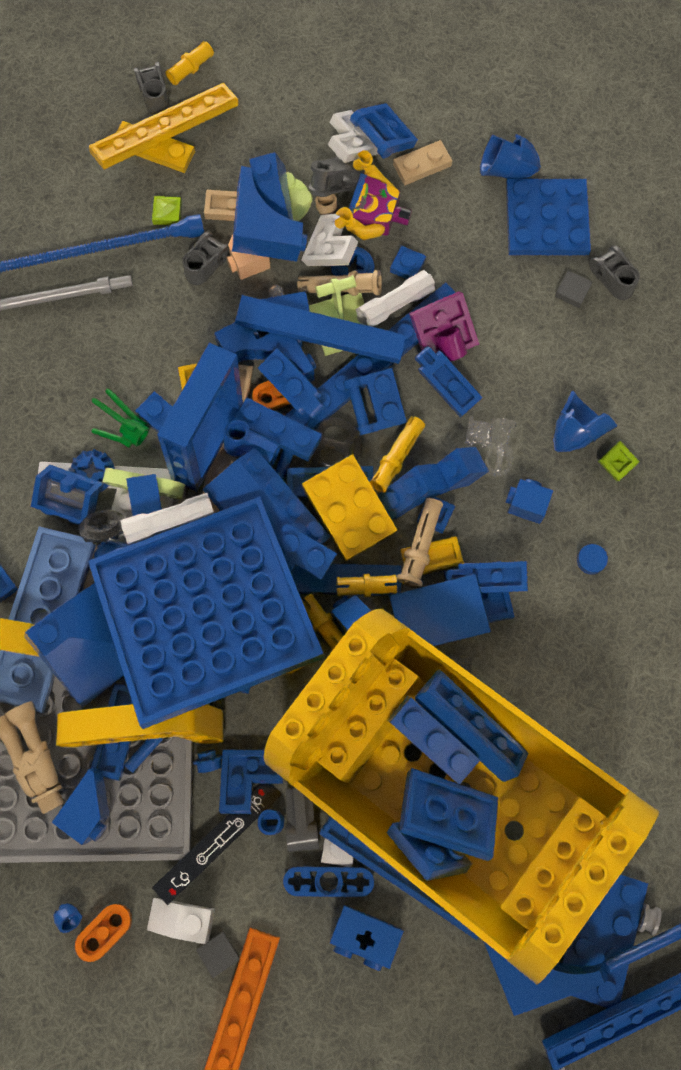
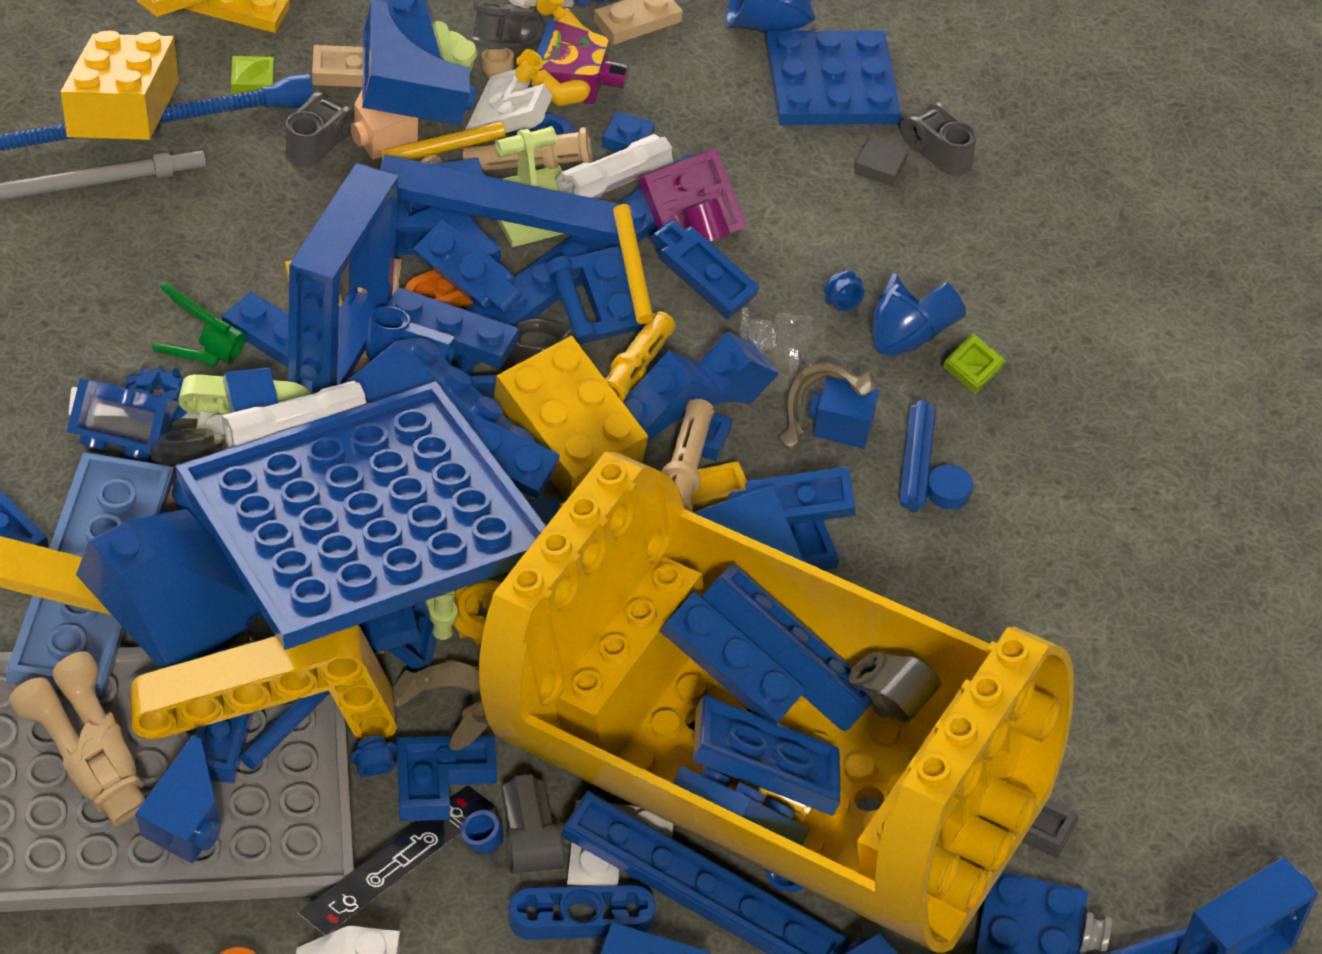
camera: 10 degrees left, 25 degrees down
none -> yellow brick [61,31,179,140]
none -> yellow bar [380,121,506,160]
none -> dark tan helmet [392,660,488,751]
none -> yellow bar [613,204,654,324]
none -> dark tan helmet [779,363,877,451]
none -> blue plate [824,271,865,311]
none -> dark grey piece [848,651,941,724]
none -> blue axle [899,400,936,512]

